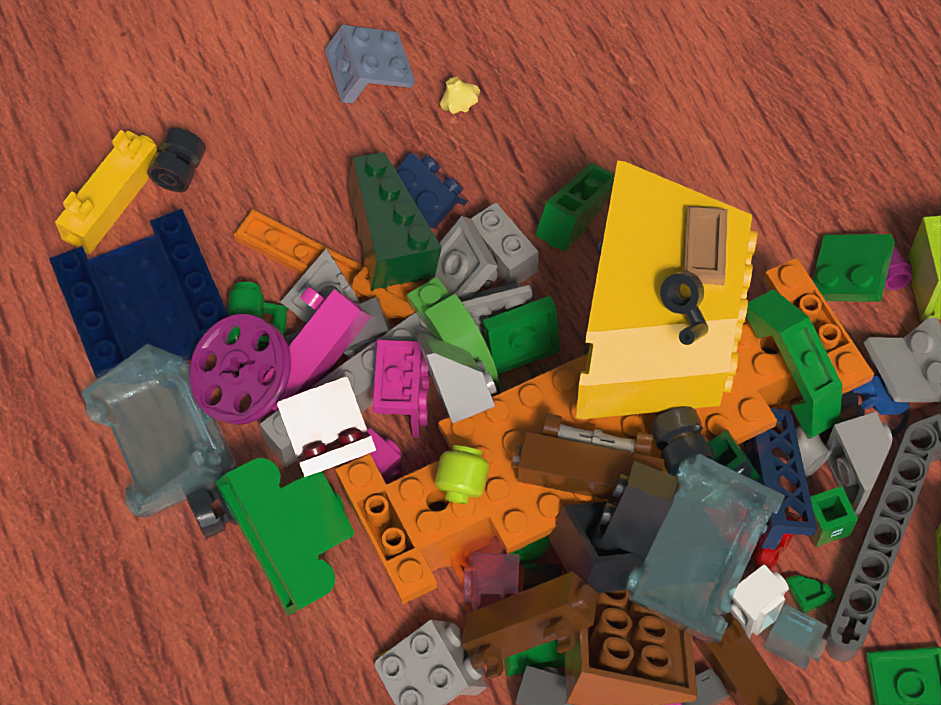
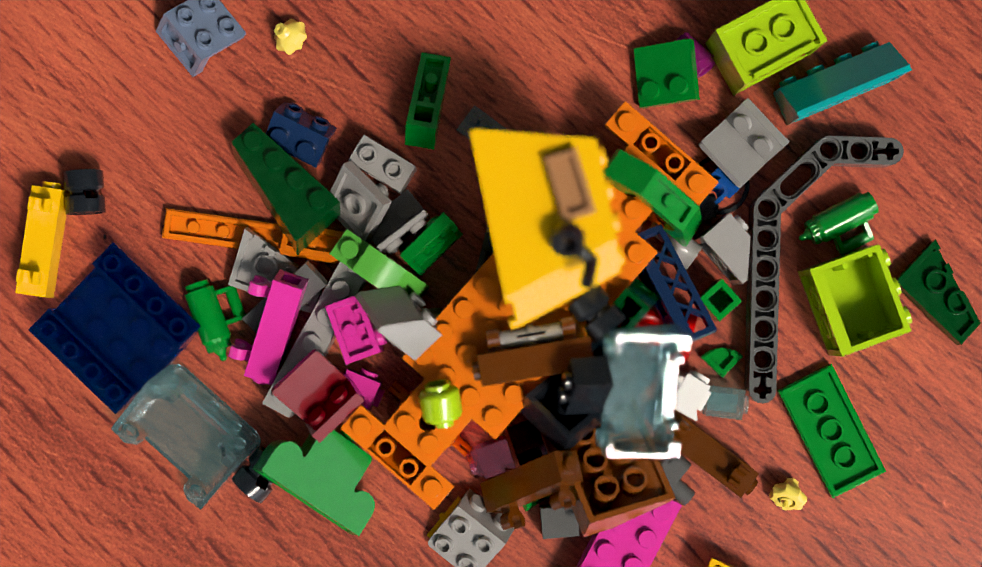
camera: 25 degrees left, 25 degrees up
magenta wedge [190,314,291,425] -> none

